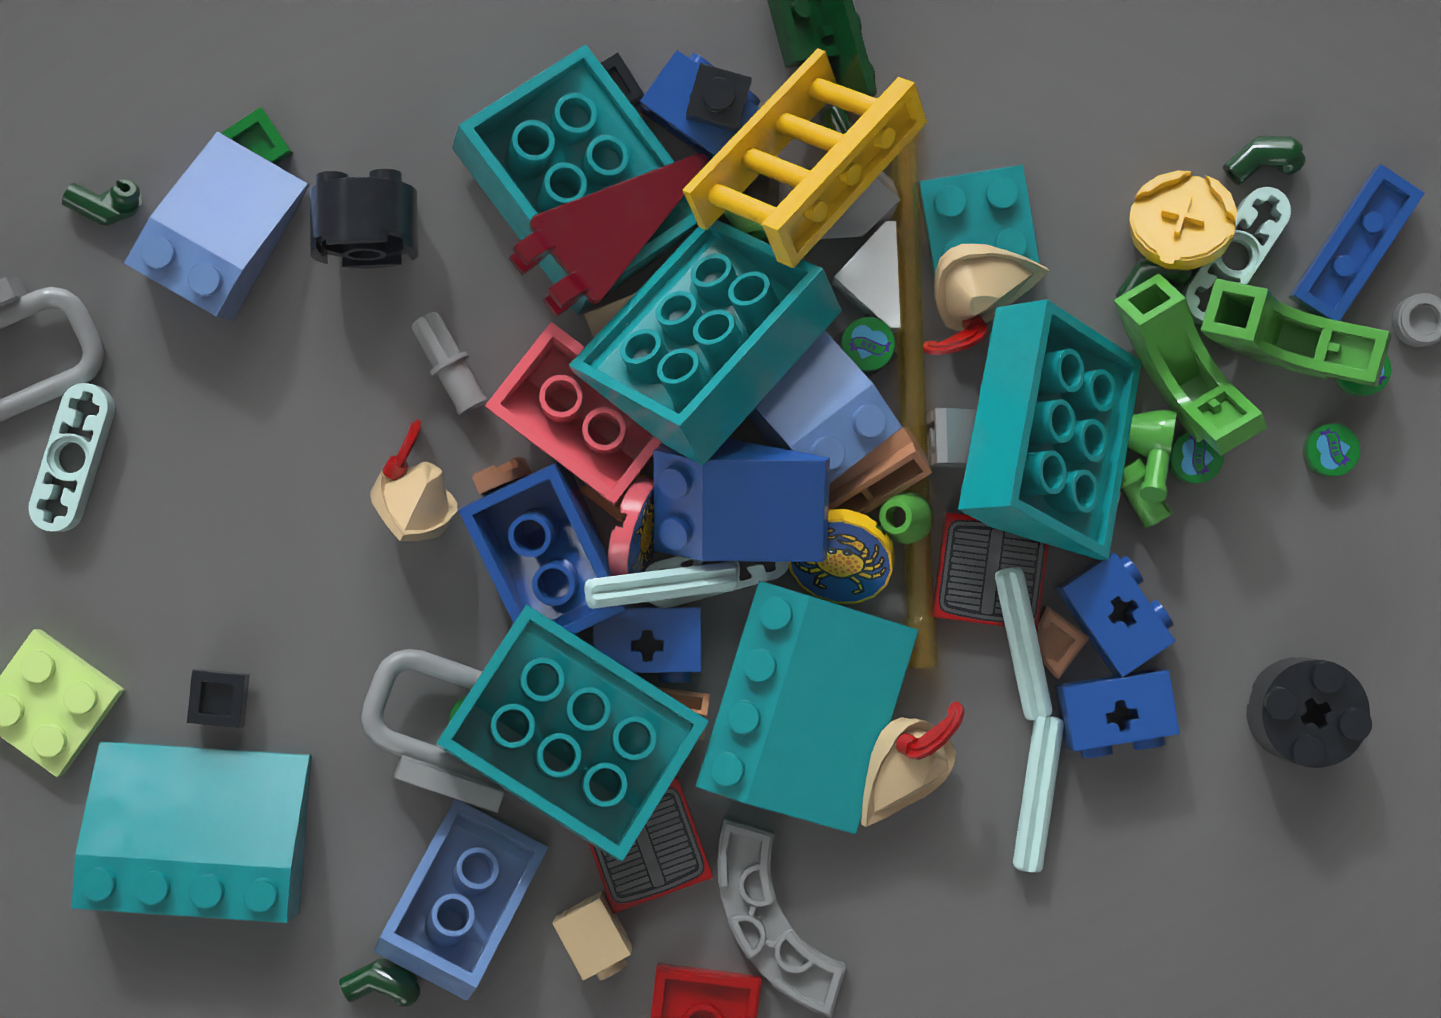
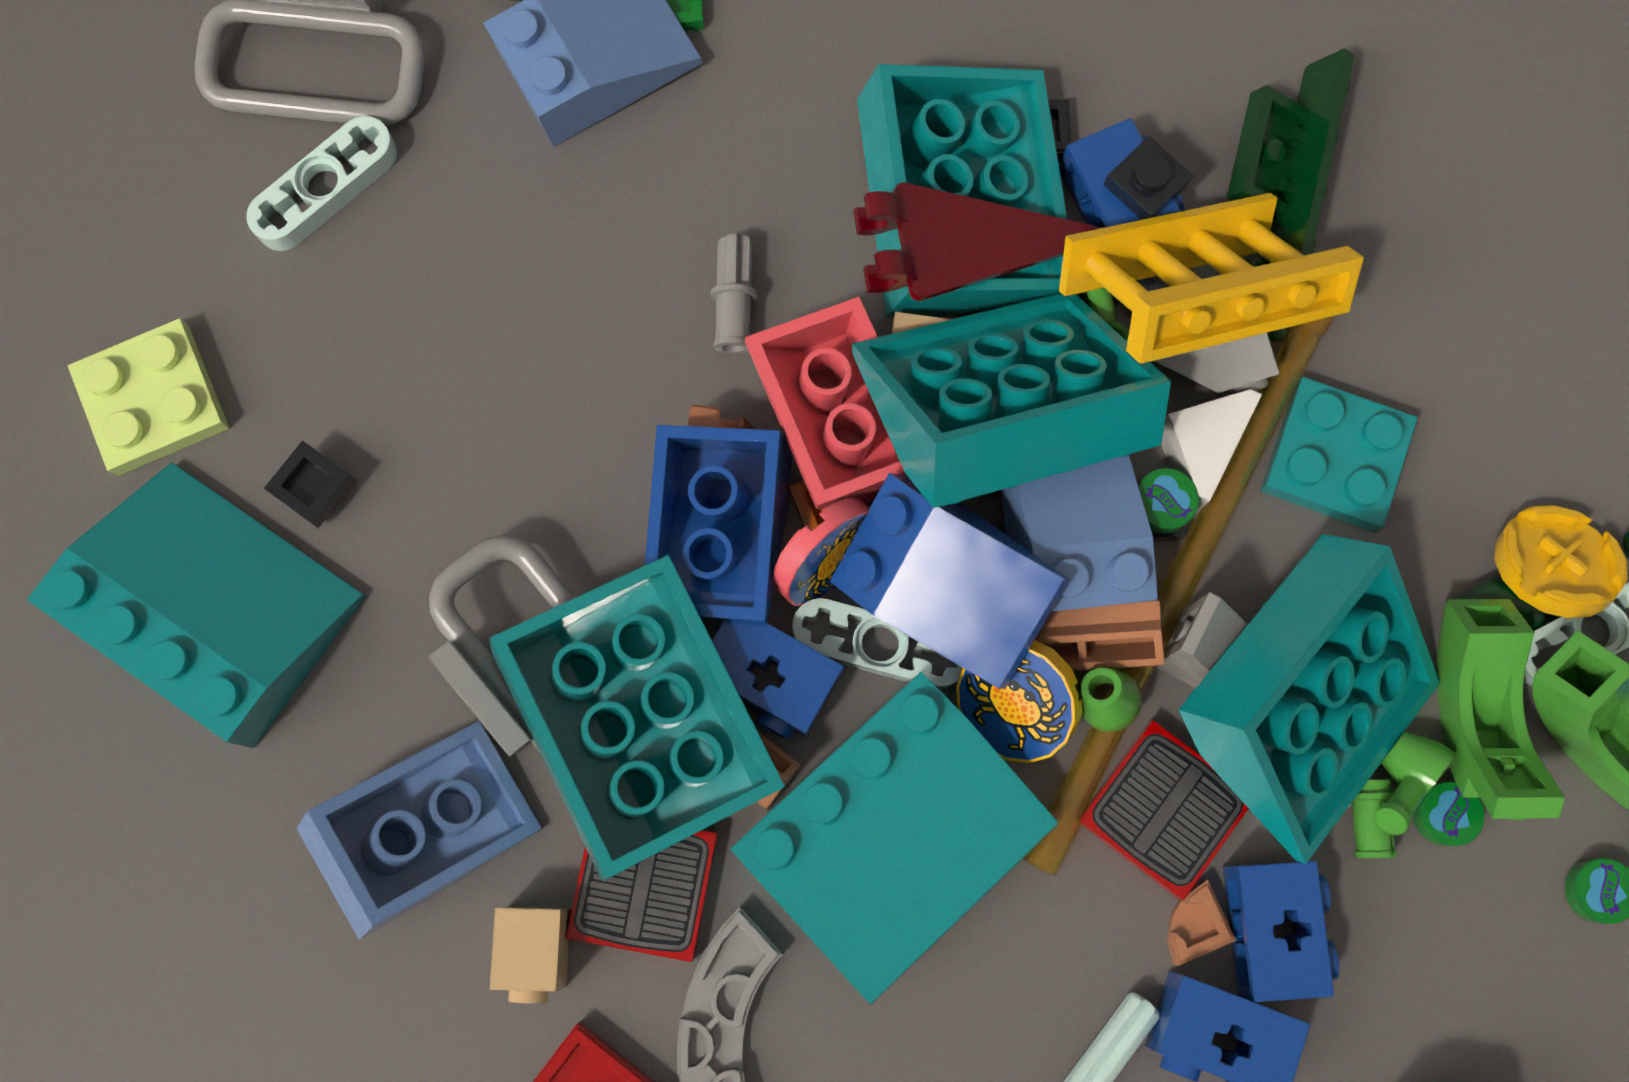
camera: 30 degrees right, 10 degrees down
black brick [310,169,419,269] -> none
dark green arm [339,959,420,1007] -> none
tan piece [370,419,458,541] -> none
light aqua axle [584,562,738,609] -> none
tan piece [861,701,965,827] -> none
tan piece [923,244,1049,355] -> none
light aqua axle [995,567,1053,720] -> none

